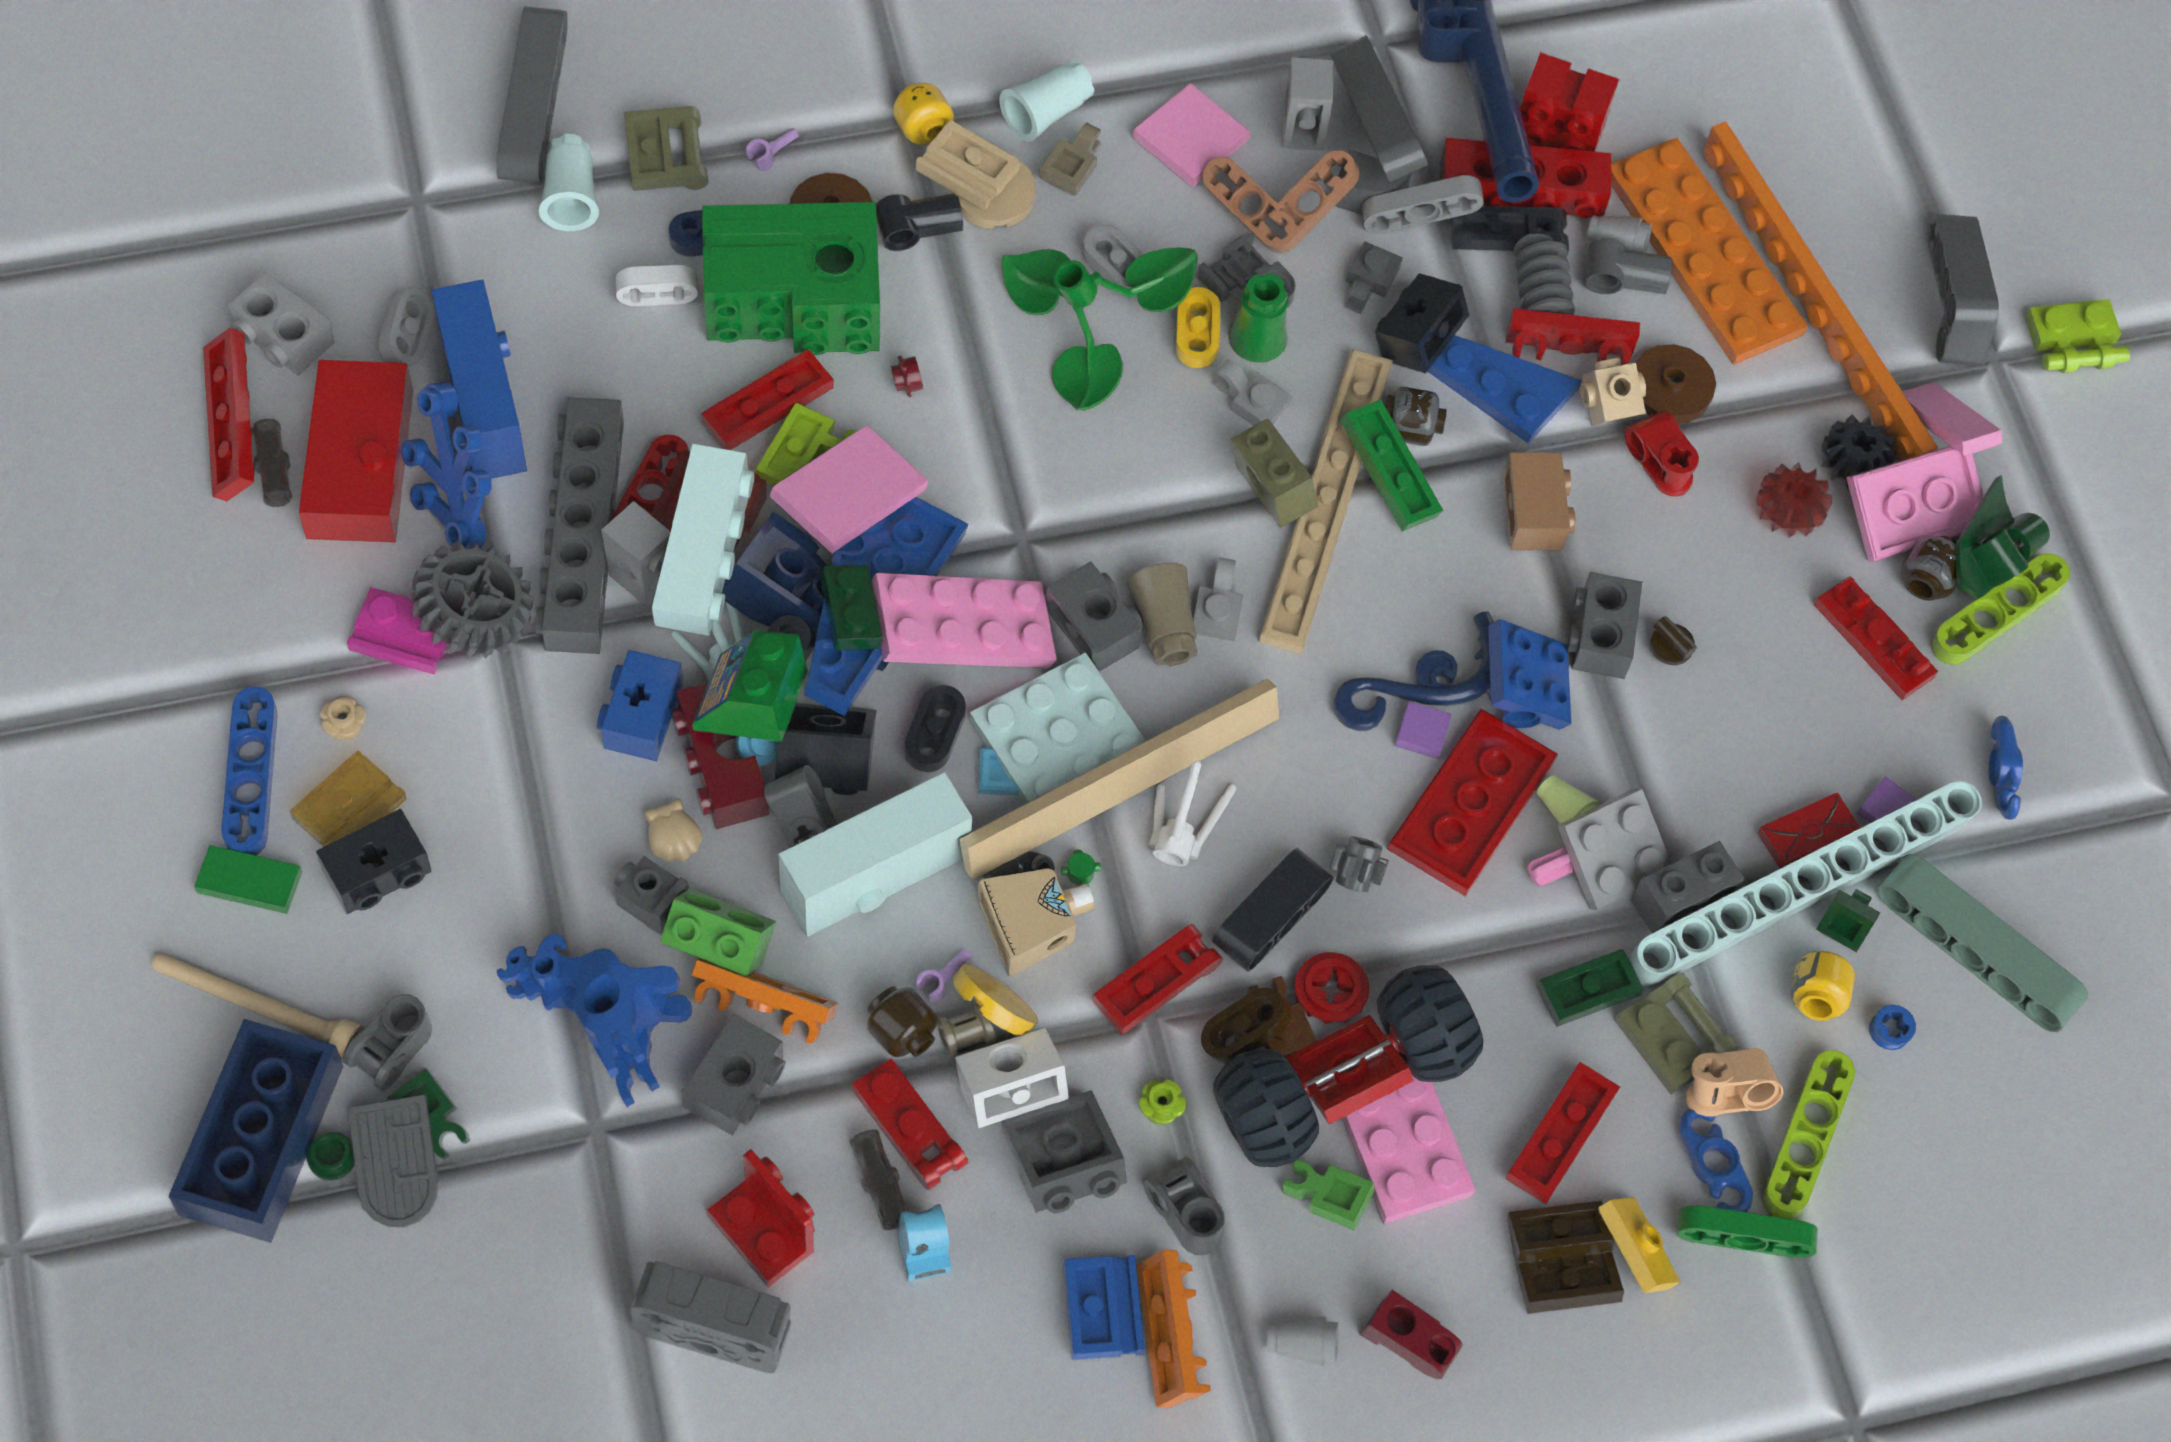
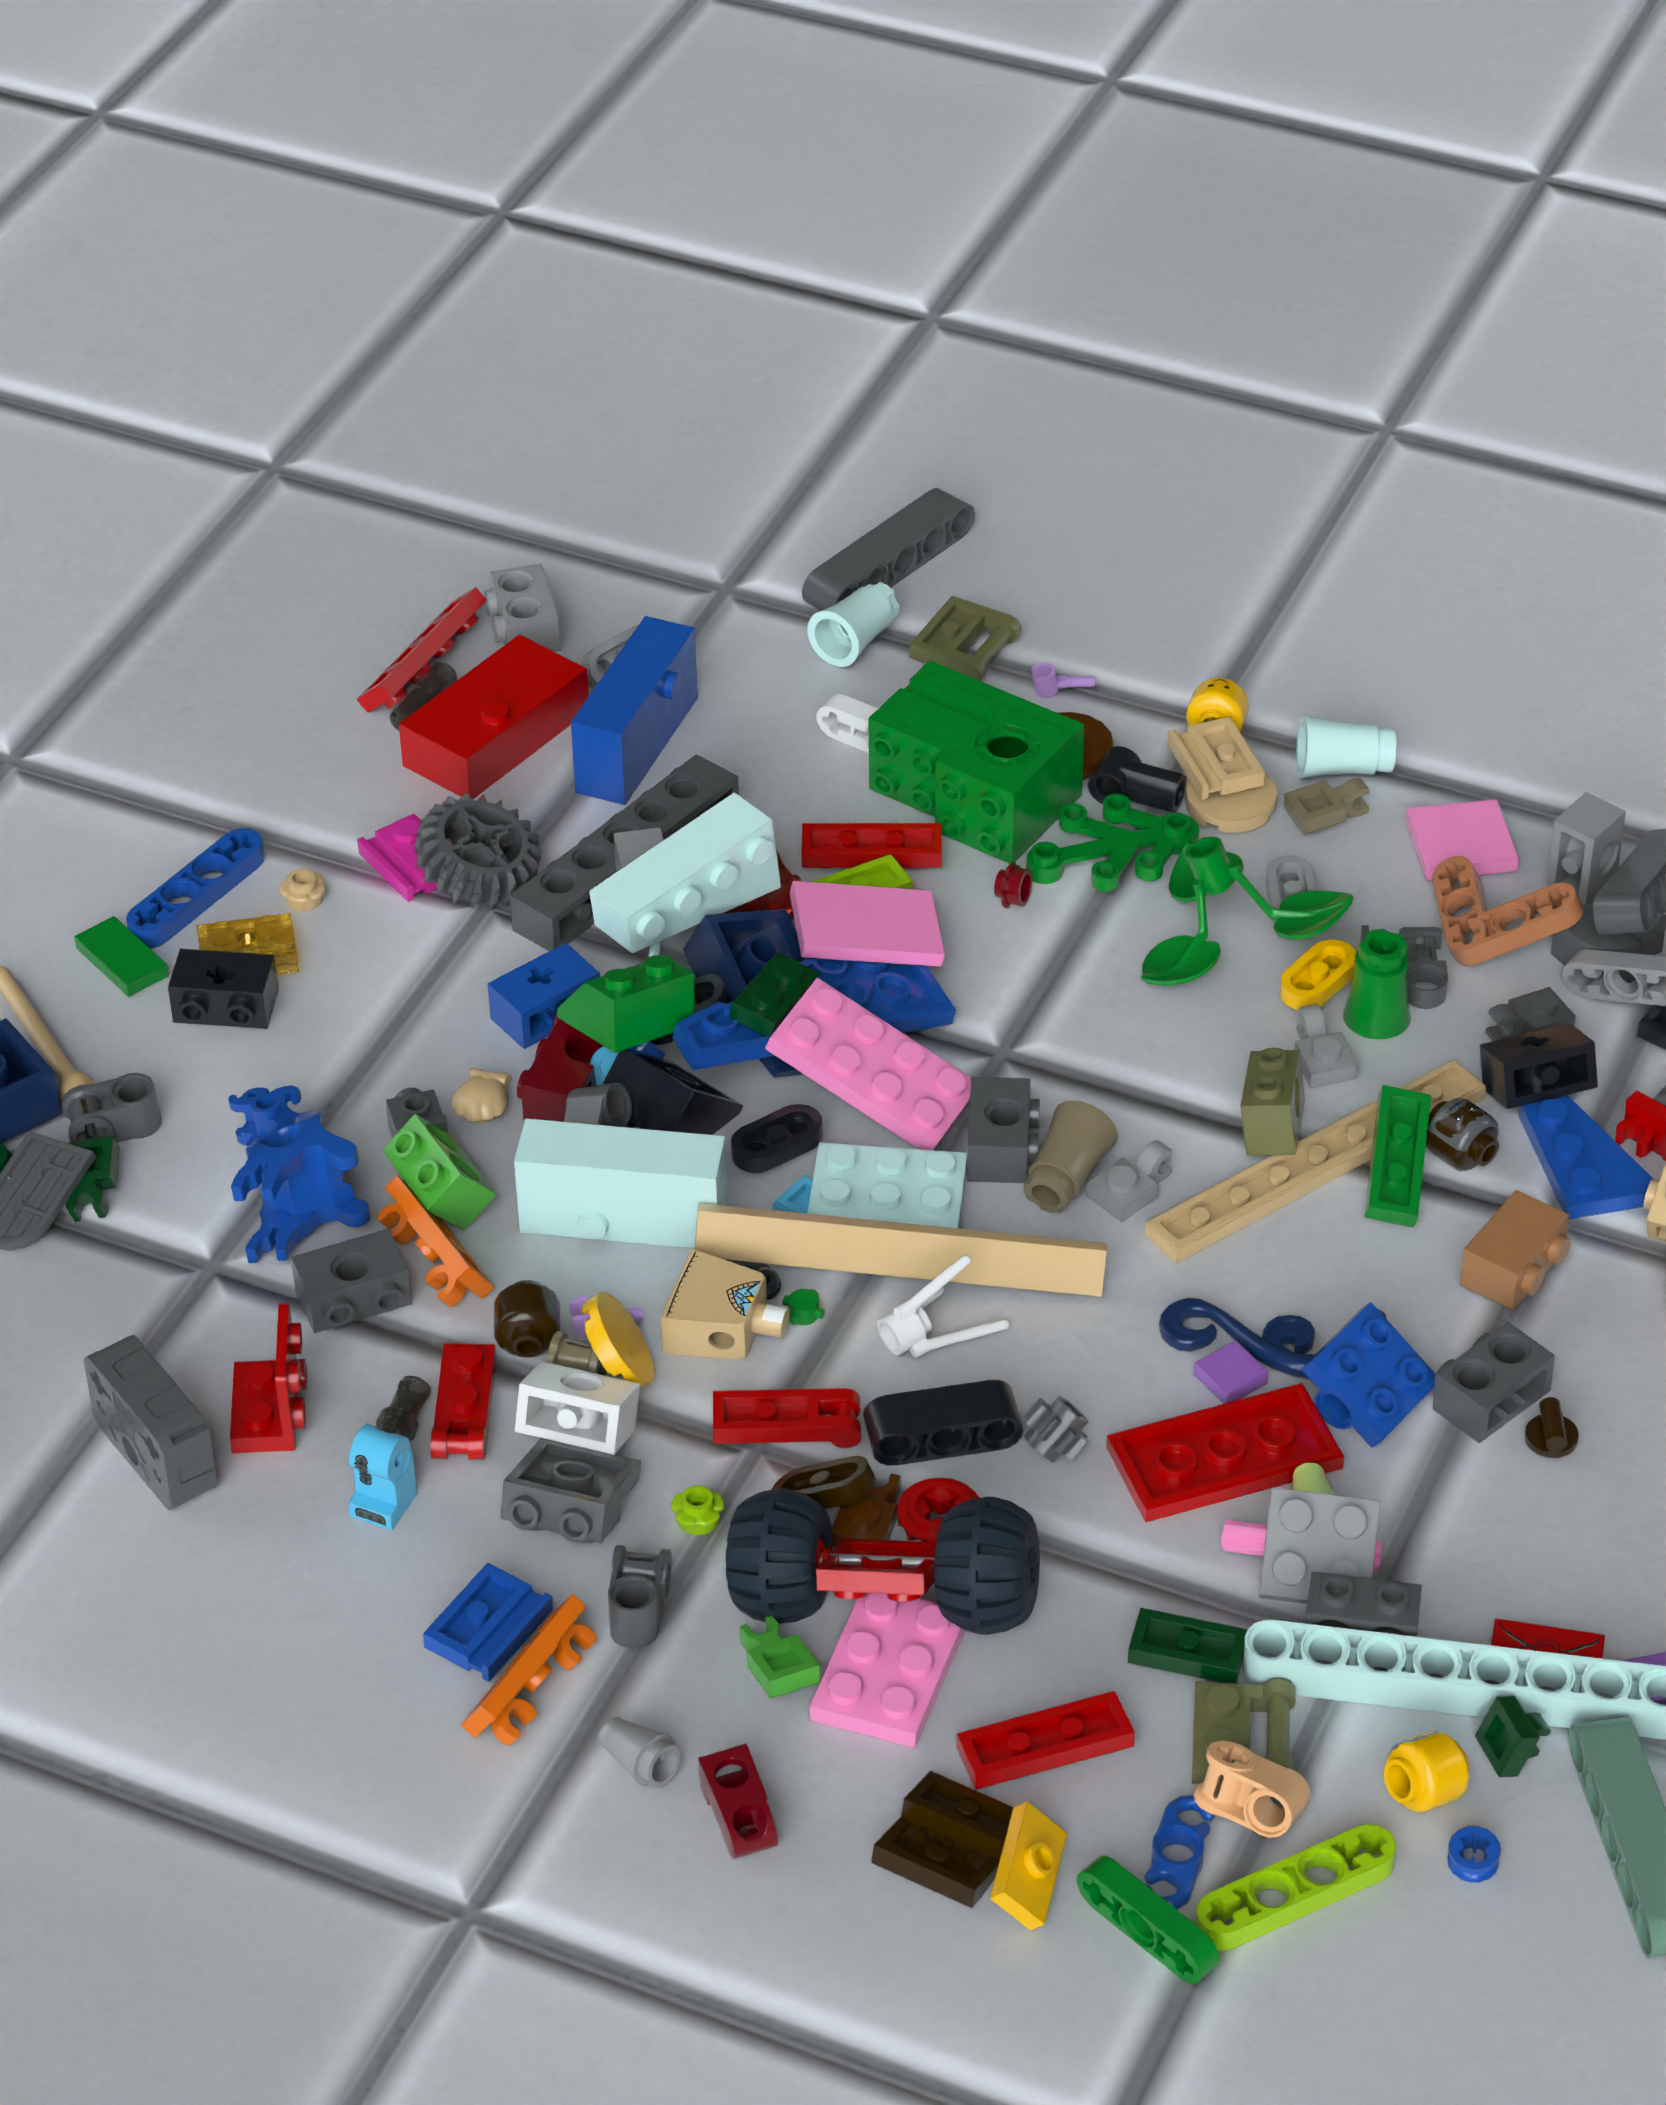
camera: 45 degrees right, 20 degrees down
blue plant [401,382,492,549] -> none
none -> green plant [1026,794,1199,891]

